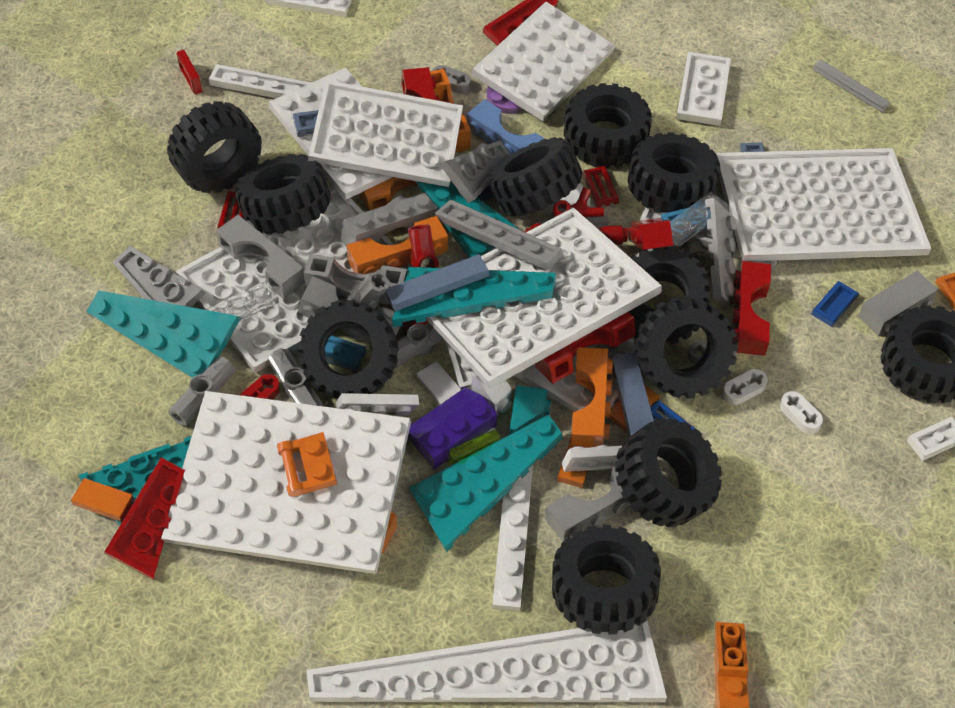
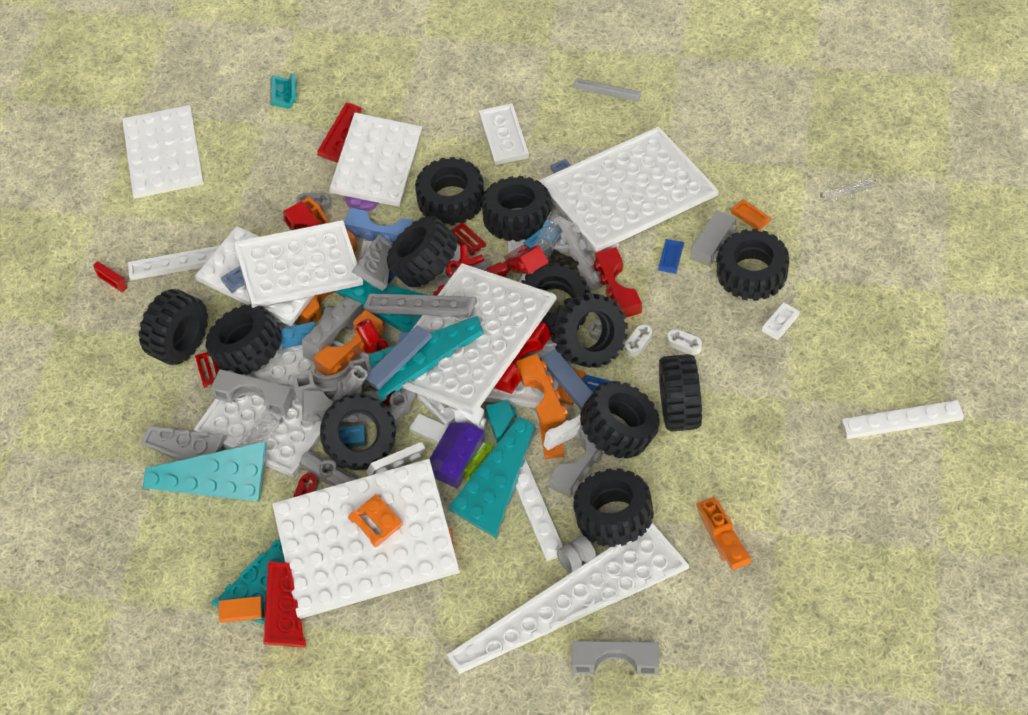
camera: 20 degrees left, 0 degrees up
light grey piece [168,357,236,426] -> none
none -> dark azure plate [280,321,316,349]
none -> light grey wheel [557,535,596,573]
none -> black tyre [659,354,702,432]

